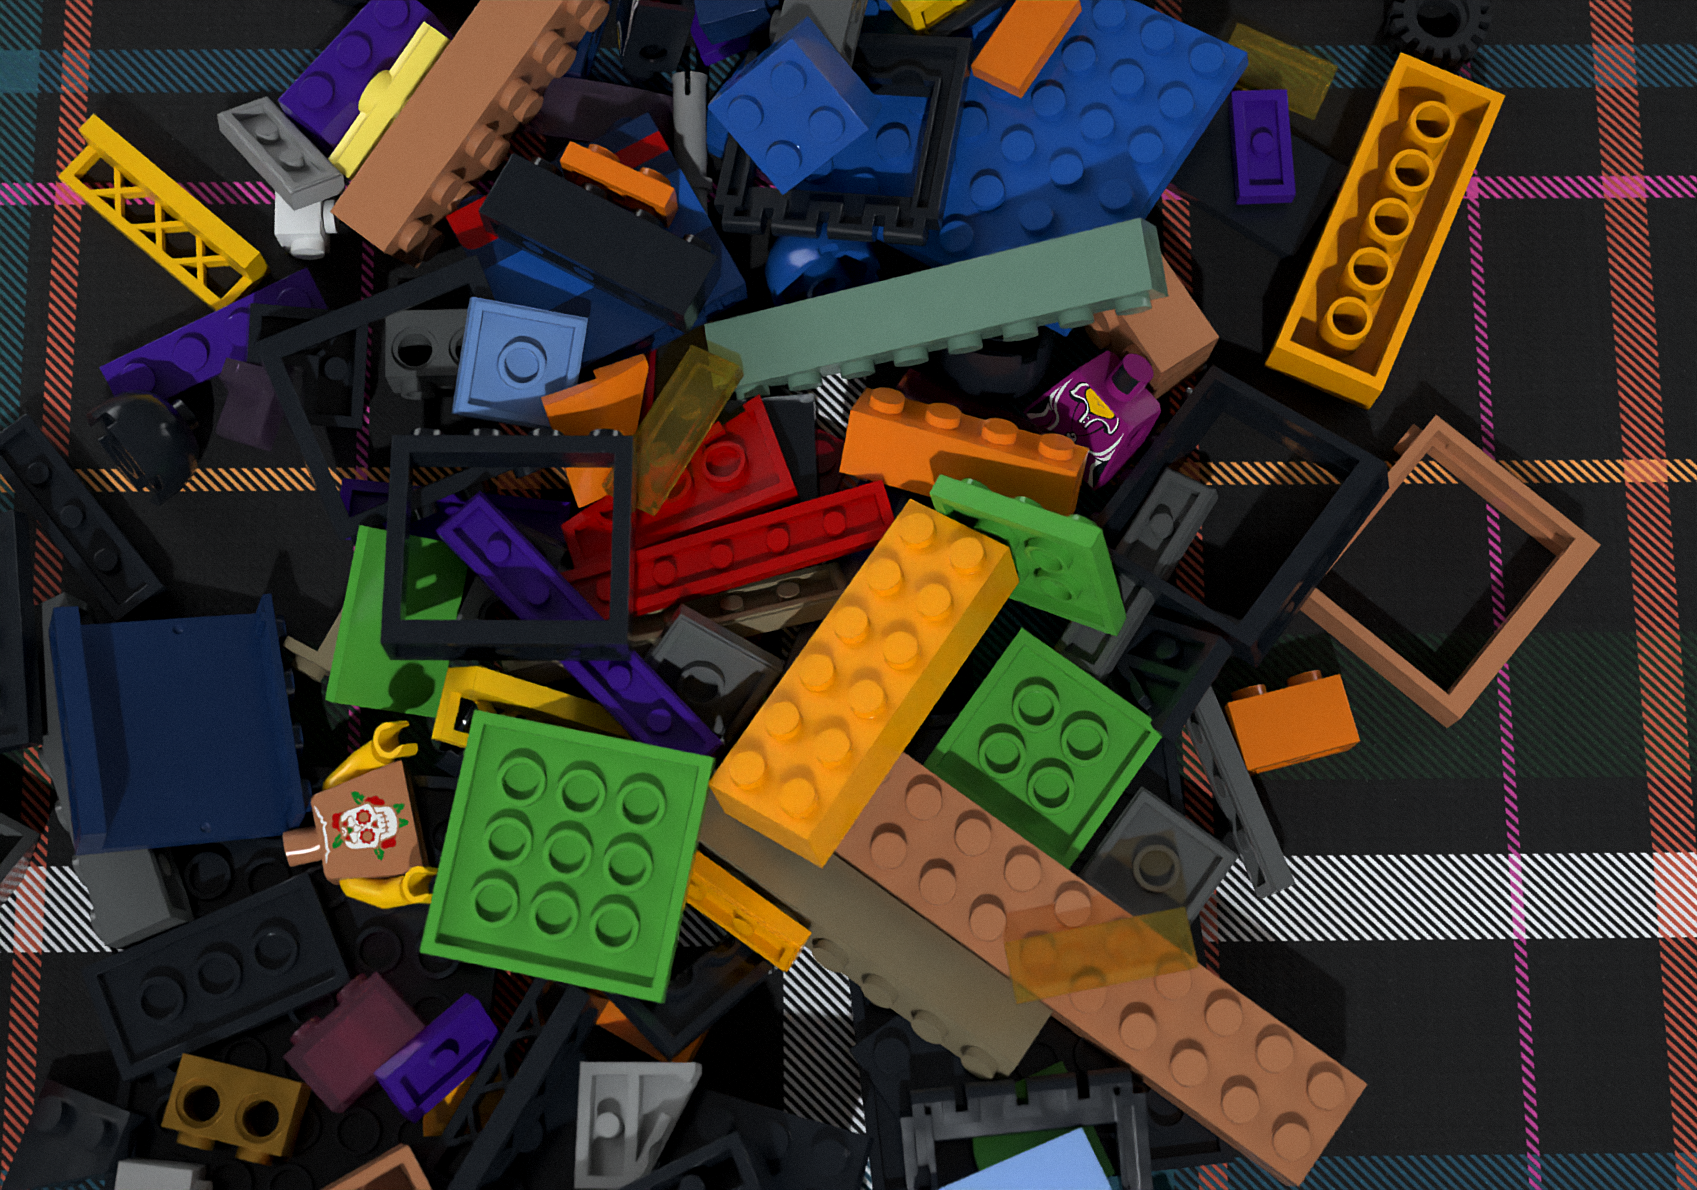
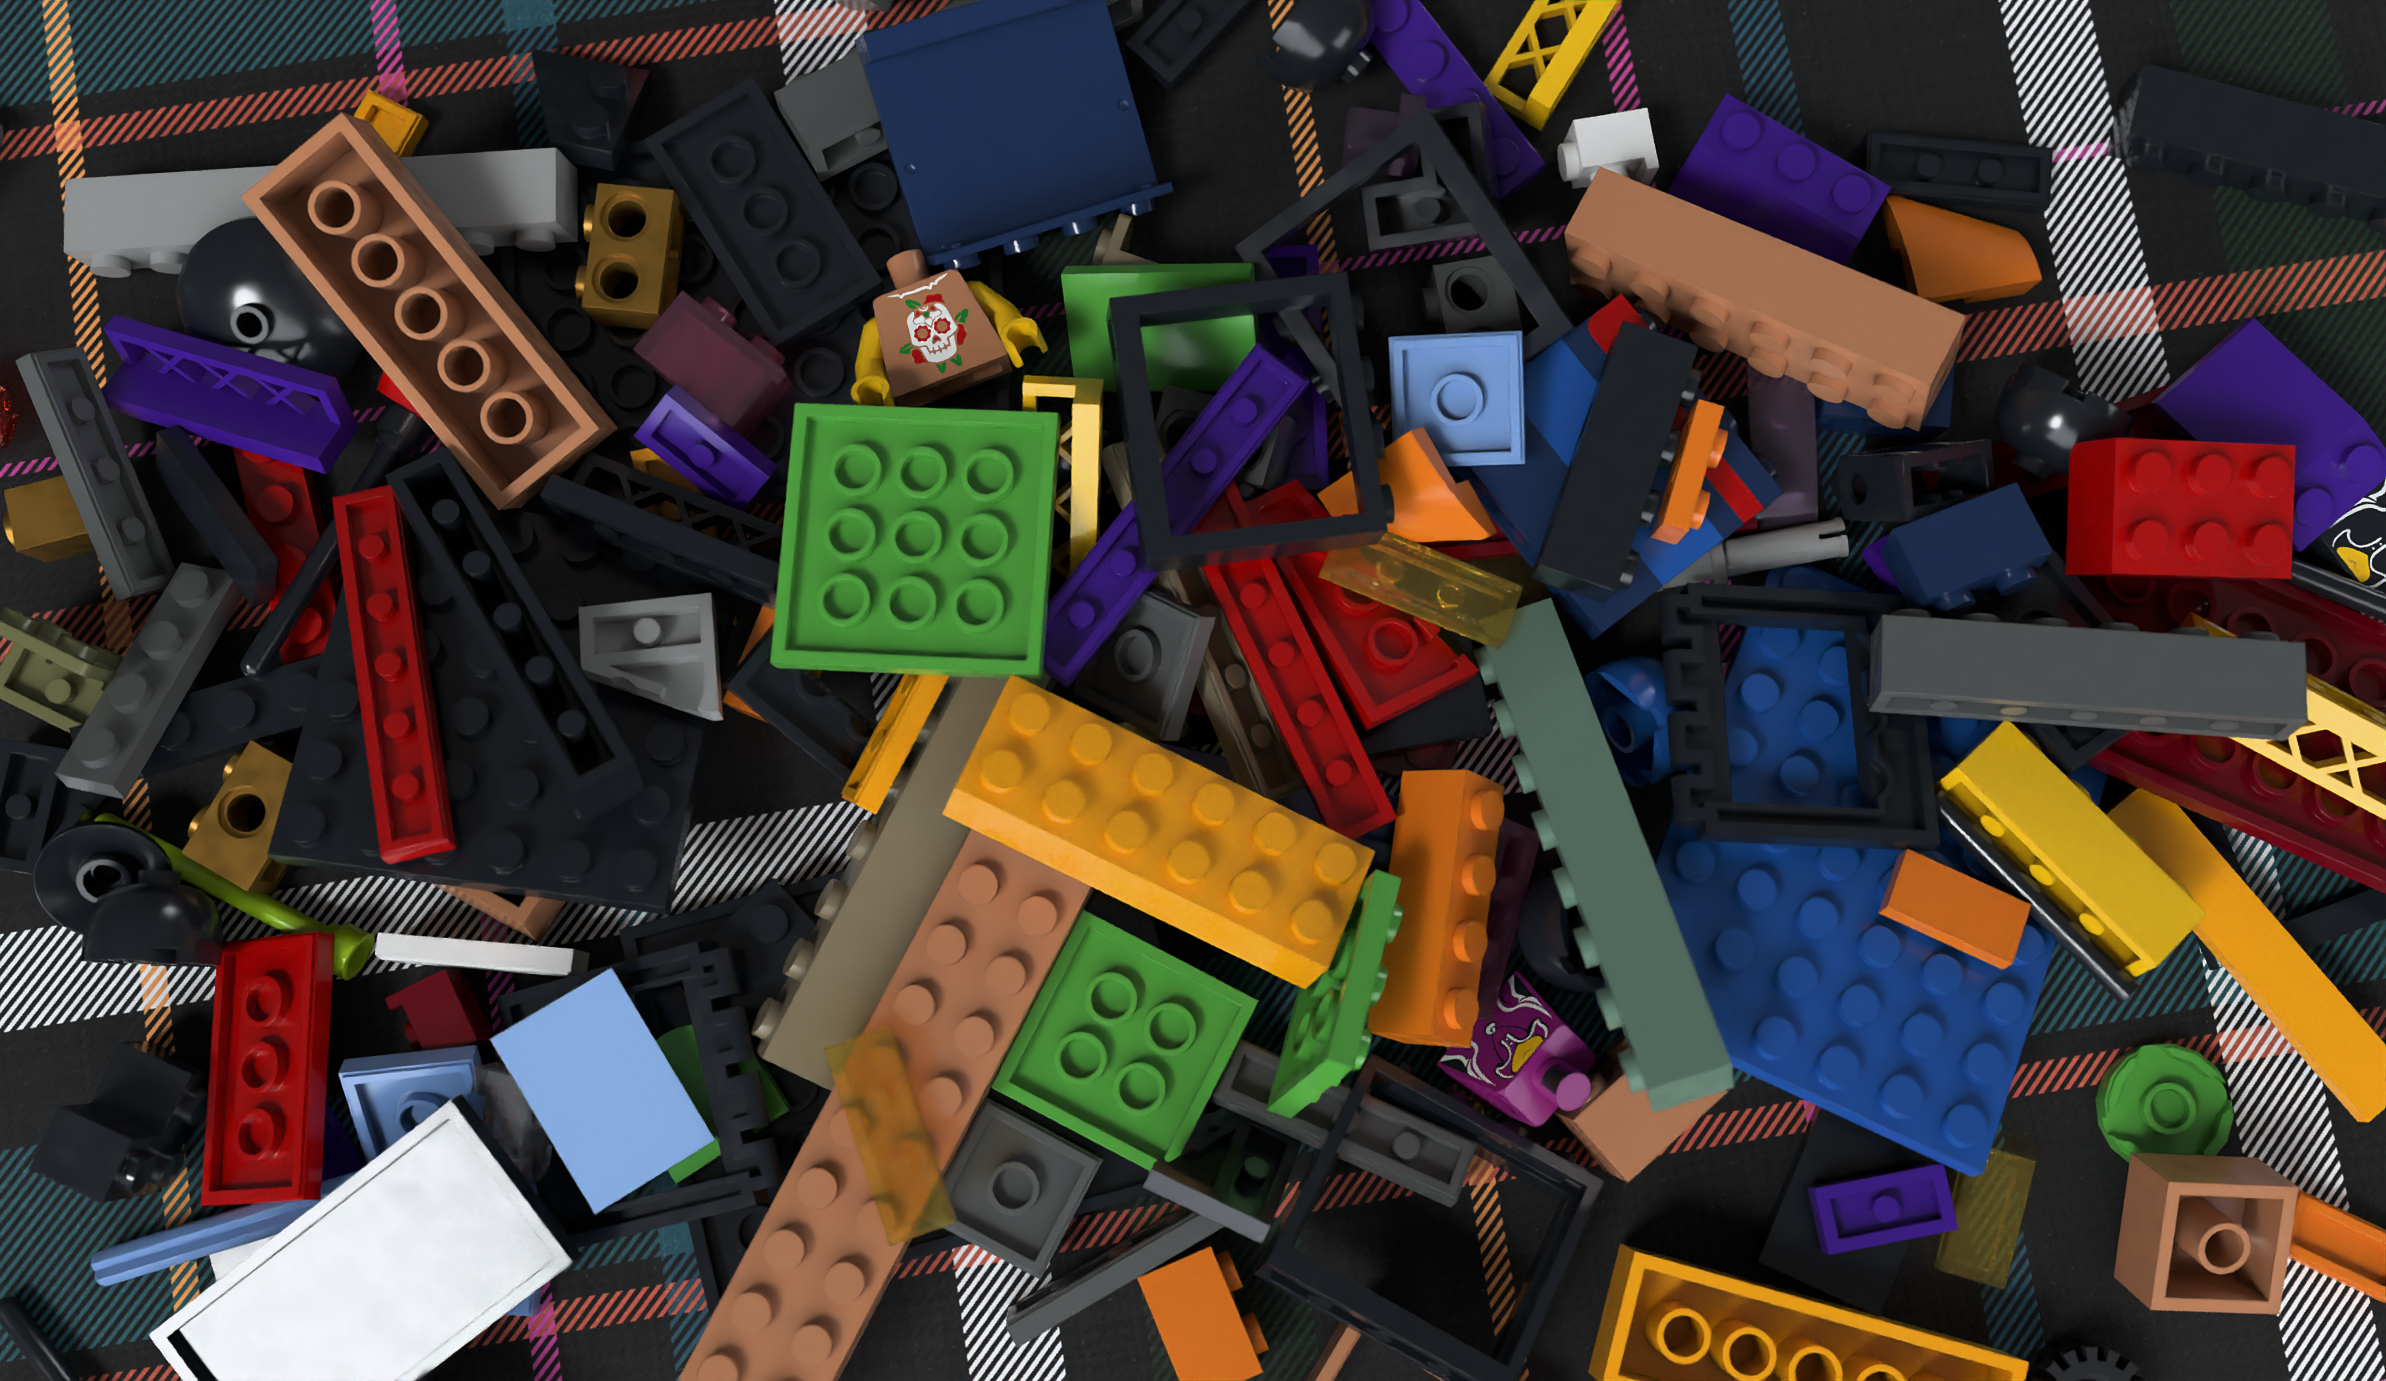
camera: 85 degrees right, 5 degrees up
light grey tile [217,97,345,211] -> none
light yellow piece [328,22,451,180] -> none
blue brick [707,16,882,195] -> none

